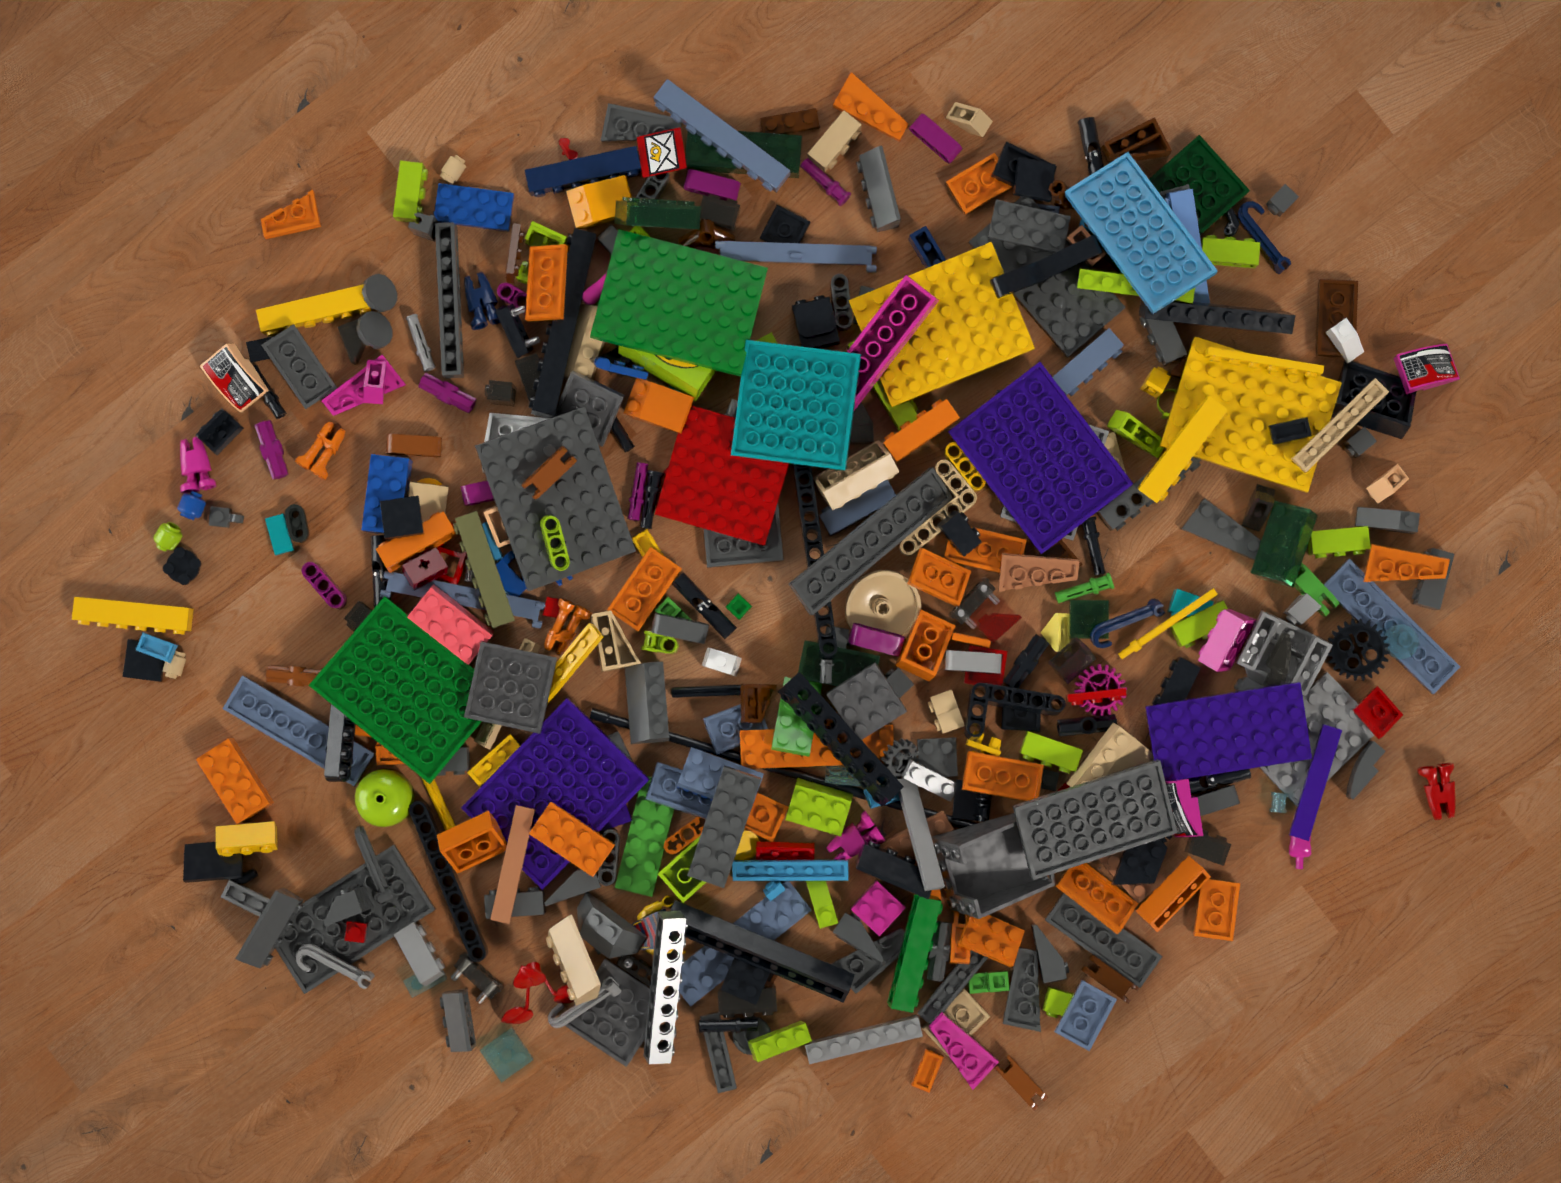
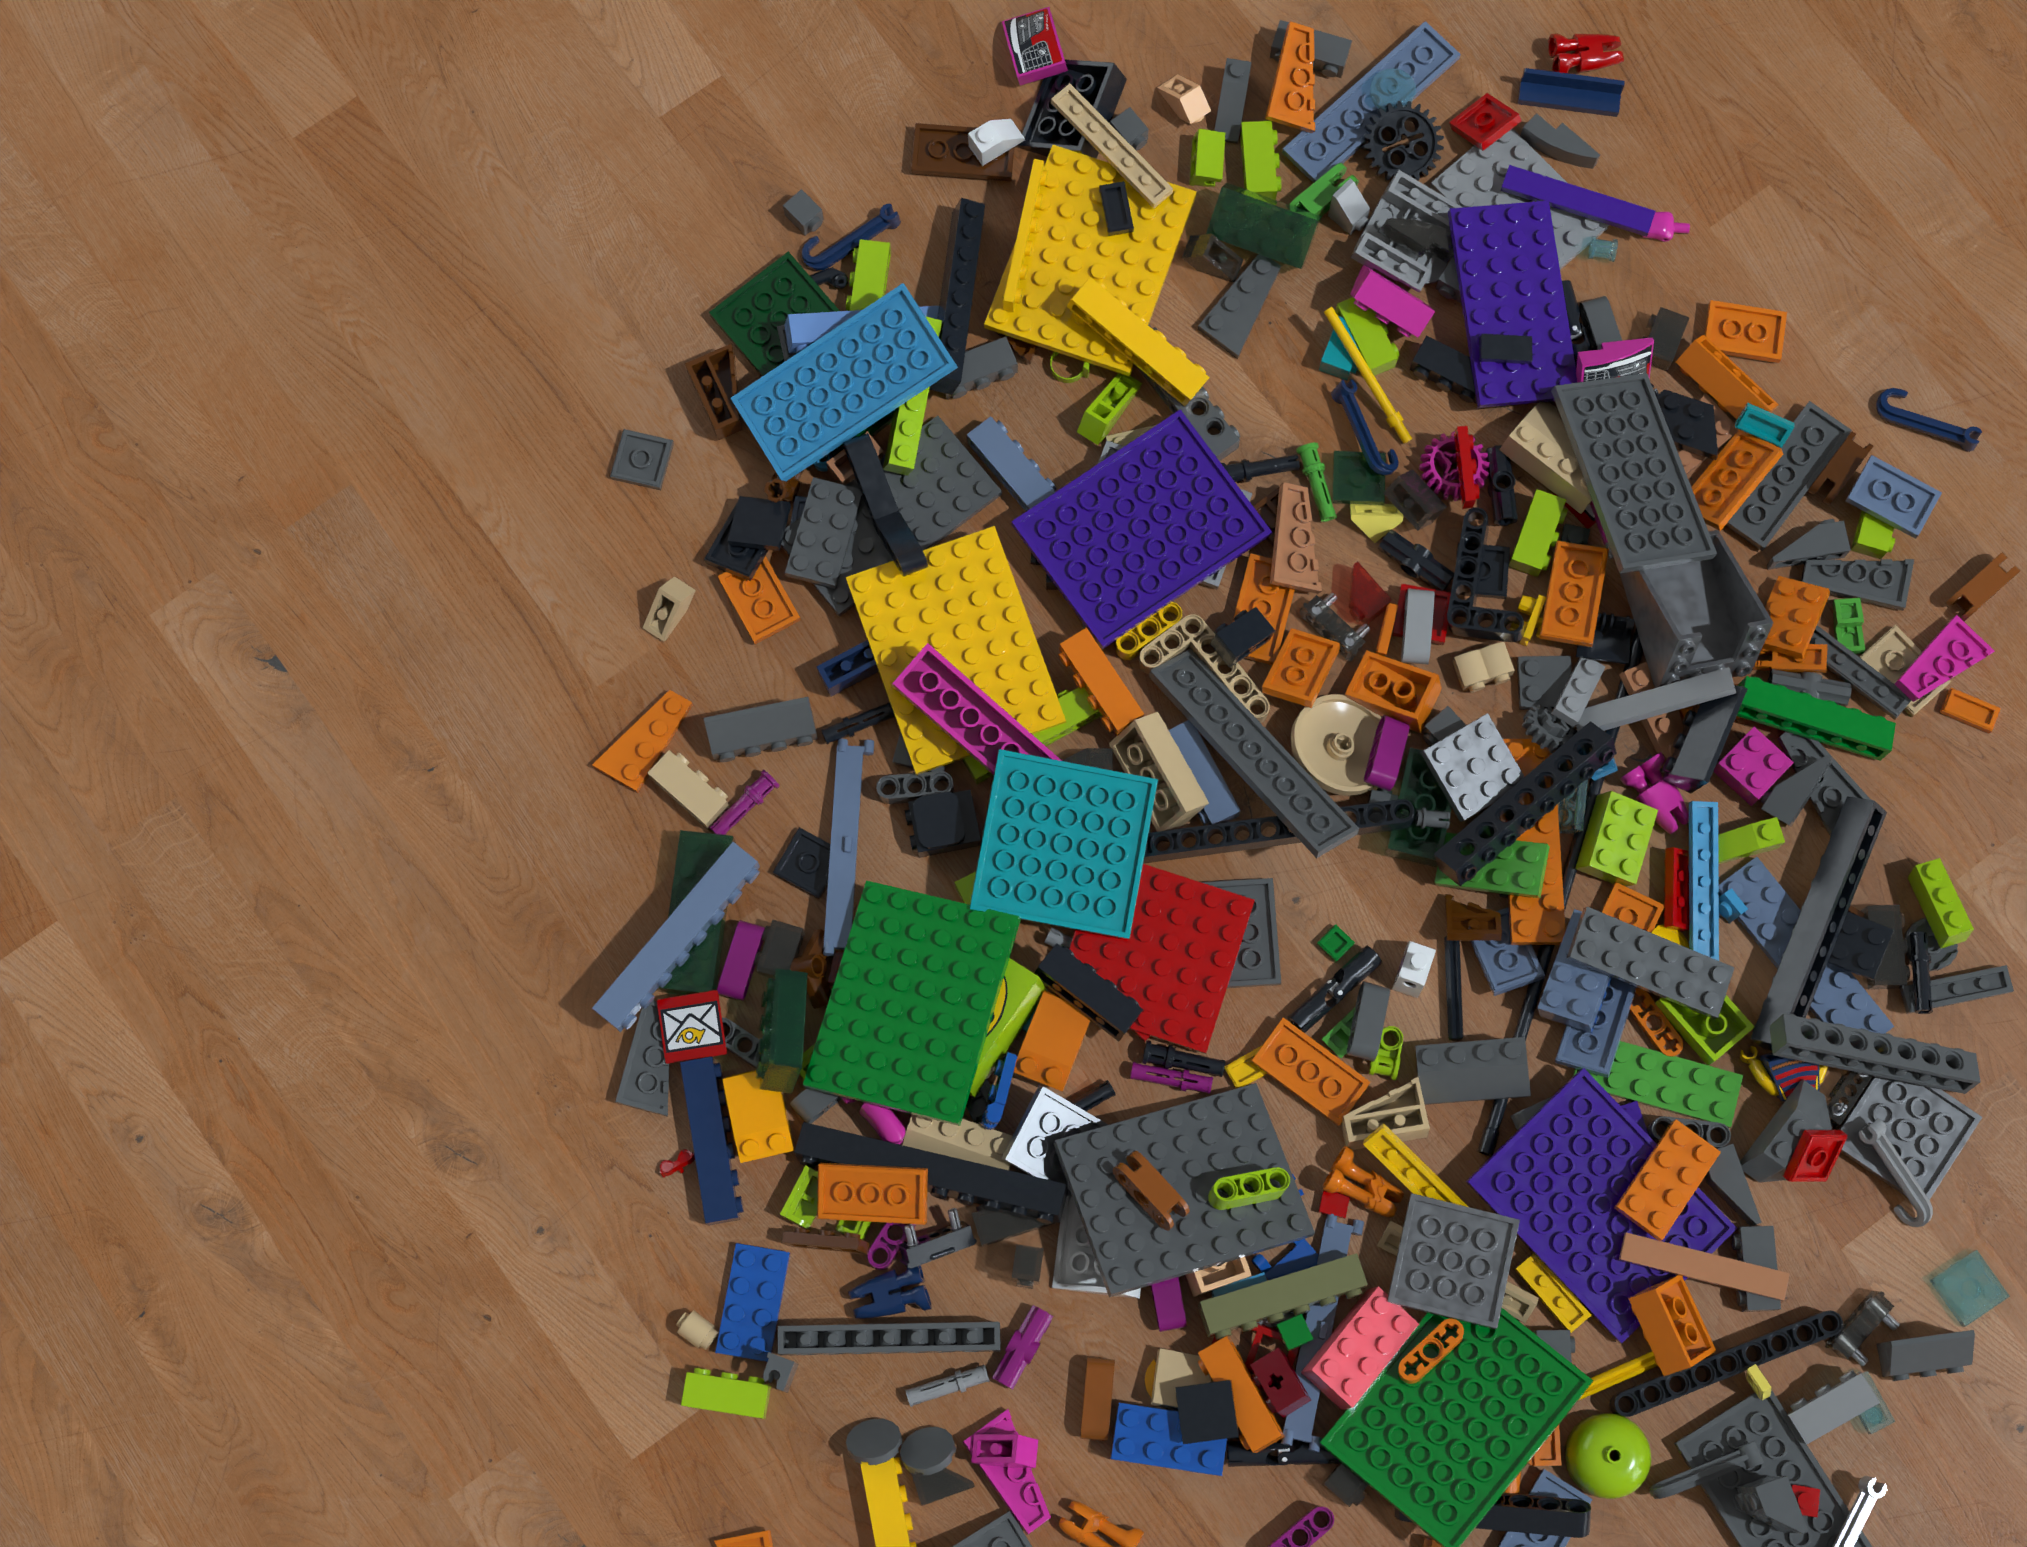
camera: 90 degrees left, 10 degrees down
red plant [501,962,574,1024] -> none
tan slope [546,915,601,1005] -> none
reddish brown plate [760,108,820,138] -> none
light grey brick [805,1015,923,1064] -> none
magenta beam [909,113,963,164] -> none
black piece [1078,117,1104,176] -> none
yellow slope [1140,367,1171,398] -> none
none -> dark grey tile [610,429,674,491]
none -> black pin [821,702,895,744]
none -> black brick [1034,943,1143,1042]
none -> lime hinge [1189,129,1225,187]
none -> green tile [1276,1314,1313,1352]
none -> orange beam [1398,1318,1464,1384]
none -> black tile [1479,334,1533,364]
none -> dark blue panel [1518,68,1625,117]
none -> teal tile [1735,402,1795,448]
none -> light yellow tile [1746,1364,1772,1401]
none -> red tile [1783,1130,1848,1182]
none -> dark blue piece [1876,388,1982,452]

